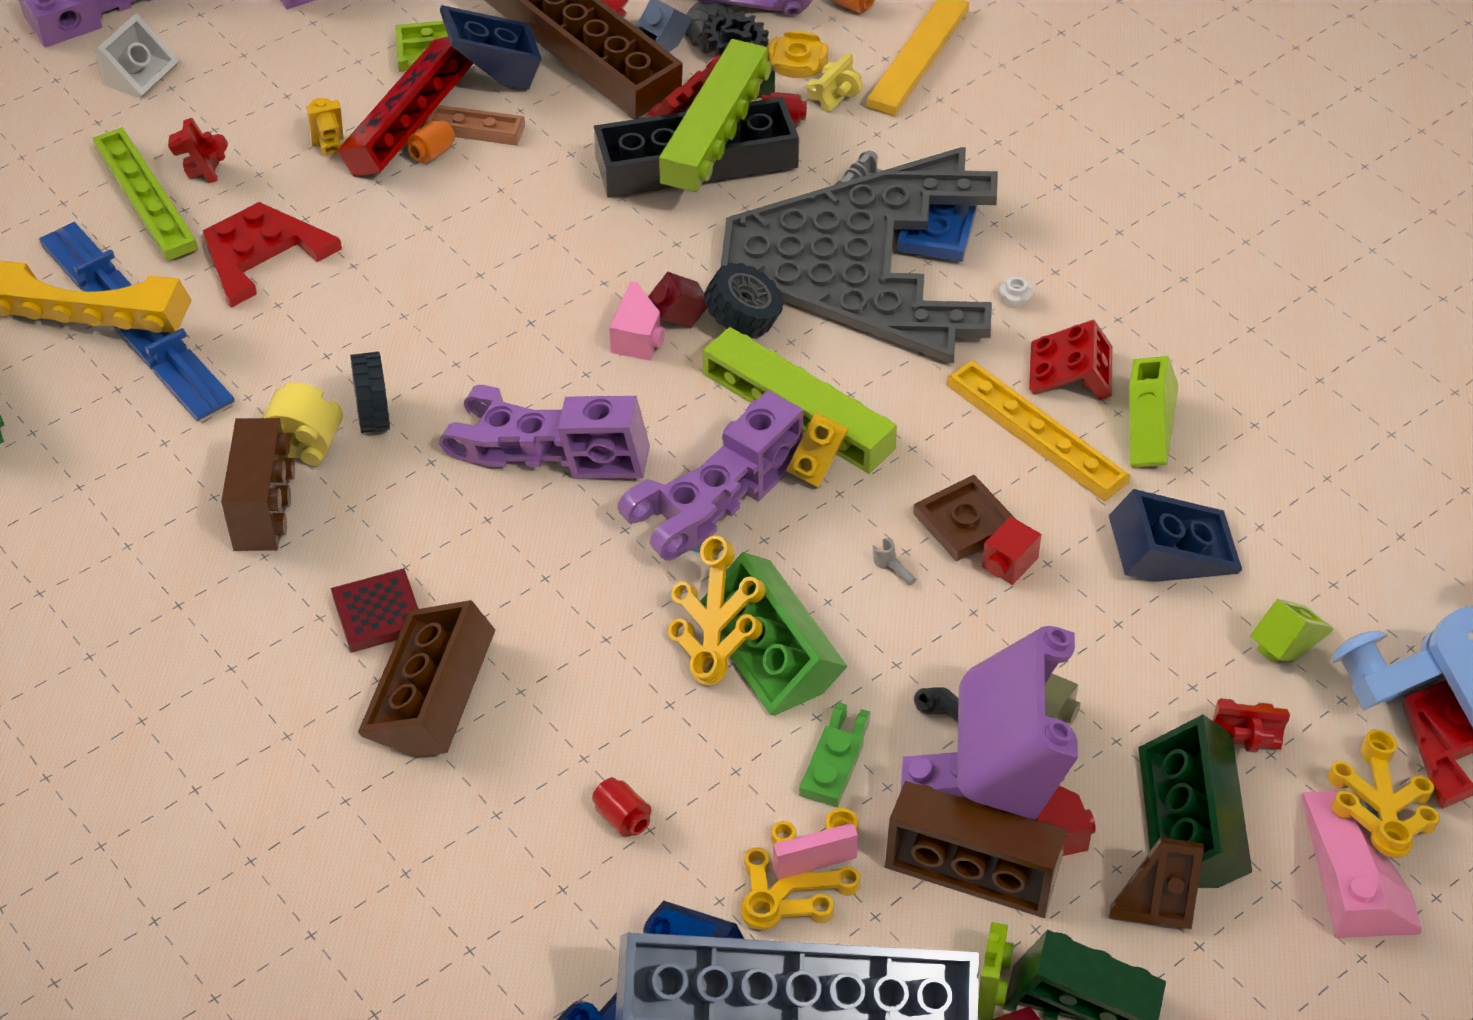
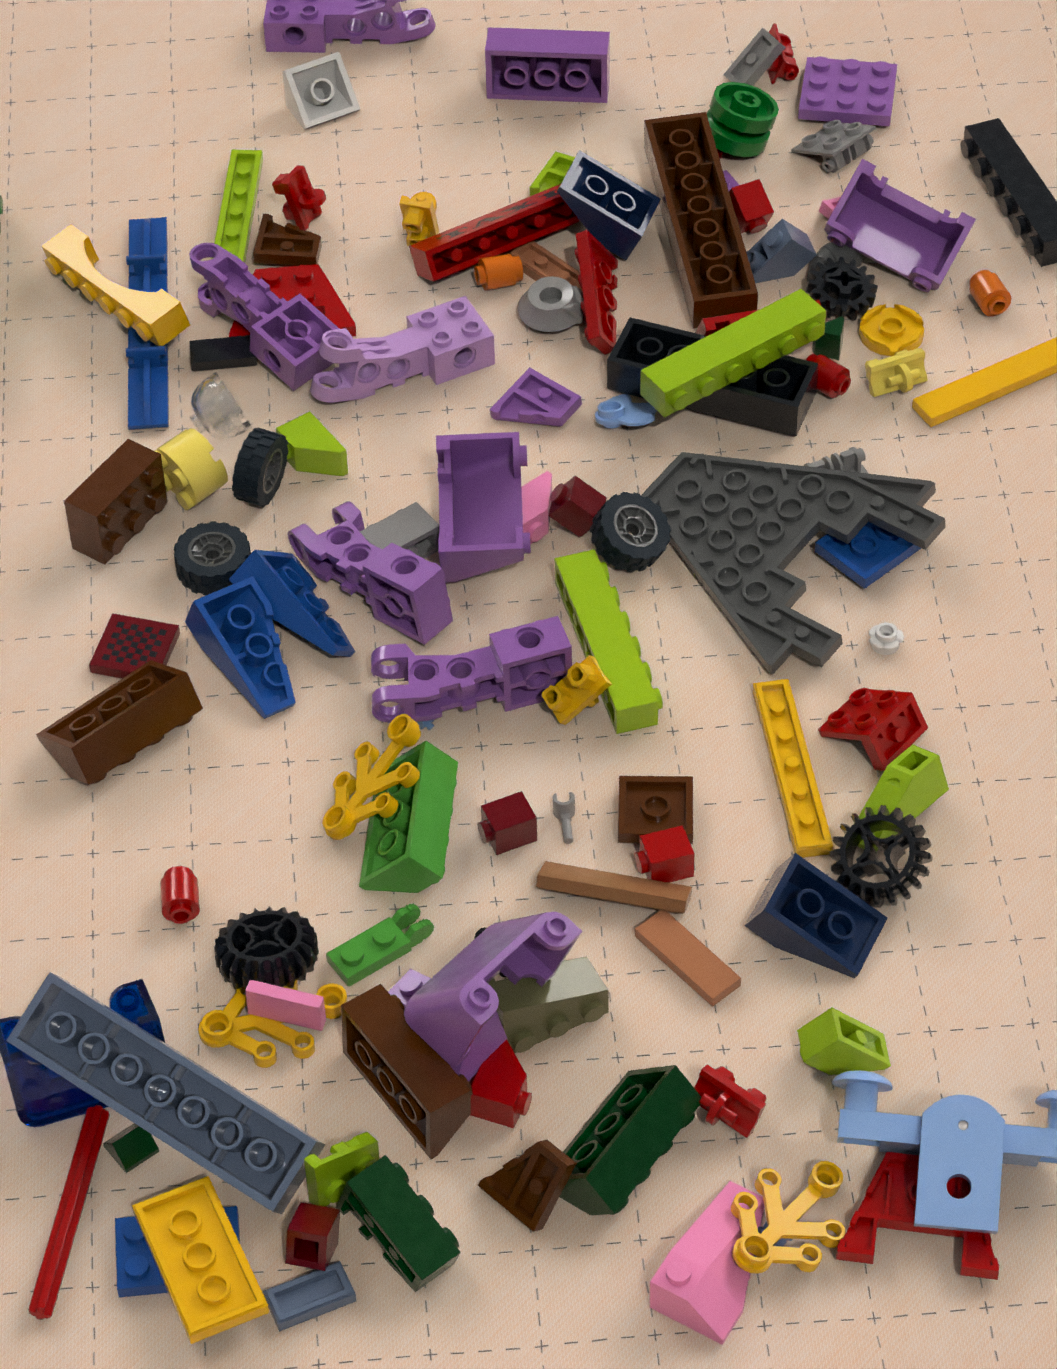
camera: 35 degrees right, 0 degrees up
none -> black wheel [174,521,251,595]
none -> blue wedge [185,576,296,719]
none -> medium lavender brick [189,243,343,391]
none -> black tile [189,335,257,371]
none -> clear cylinder [190,372,252,440]
none -> black gear [214,906,319,989]
none -> blue wedge [229,550,355,657]
none -> reddish brown wing [253,214,322,266]
none -> lime slope [276,411,348,476]
none -> lavender brick [310,296,495,403]
none -> light grey brick [360,502,440,559]
none -> medium lavender windscreen [436,432,531,583]
none -> dark red brick [477,791,537,855]
none -> medium lavender wing [489,367,582,426]
none -> light grey piece [518,276,584,332]
none -> medium nougat tile [536,861,692,914]
none -> red wing [575,230,618,355]
none -> light blue plate [595,393,657,428]
none -> nougat tile [635,910,741,1007]
none -> black gear [830,805,933,908]

